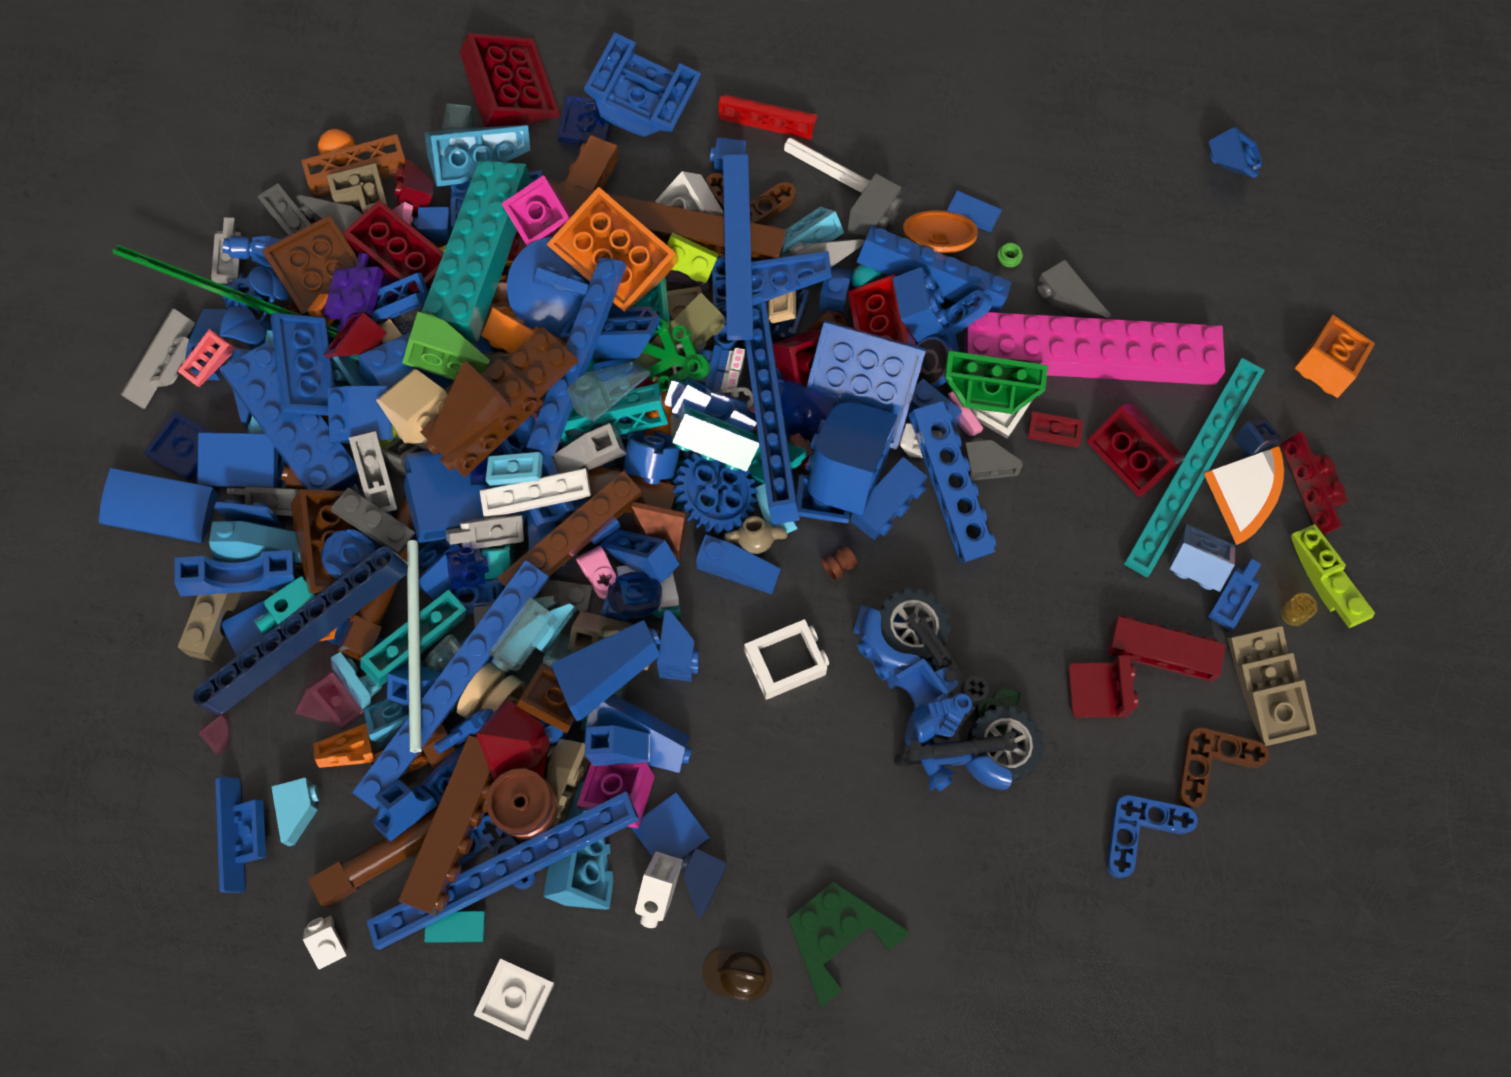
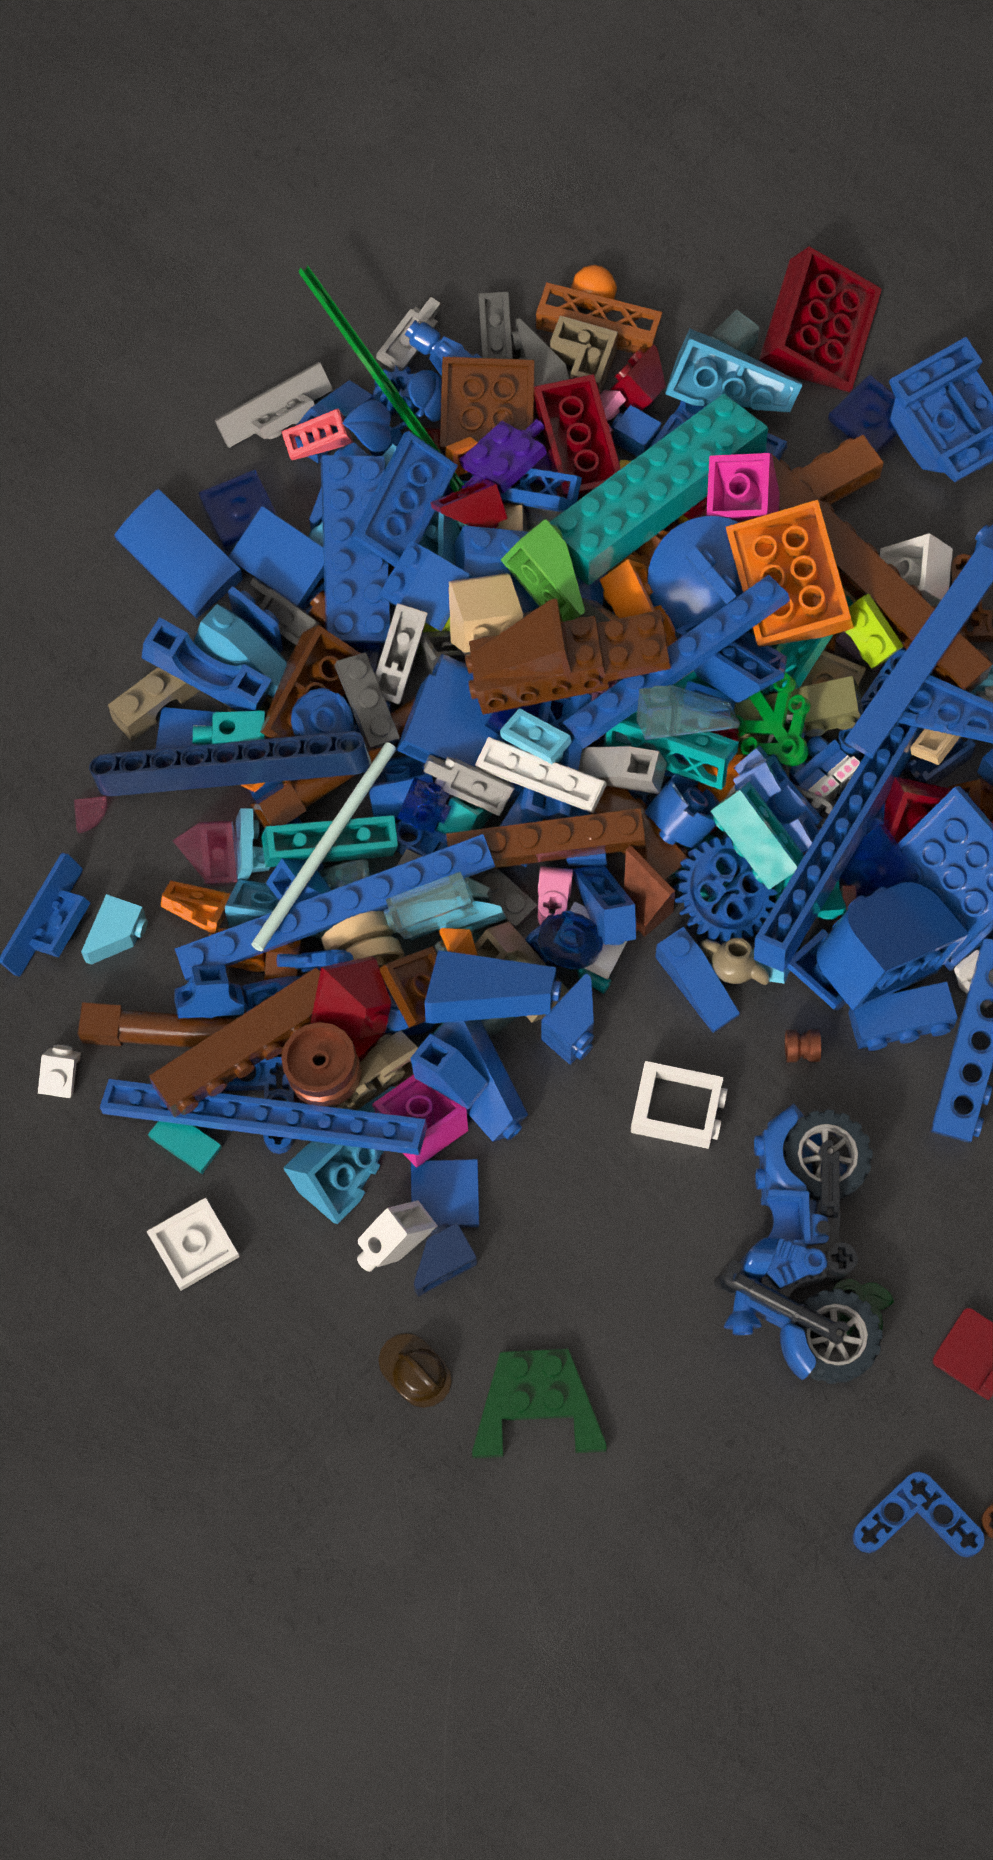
camera: 40 degrees right, 0 degrees up
none -> orange slope [439,928,478,956]

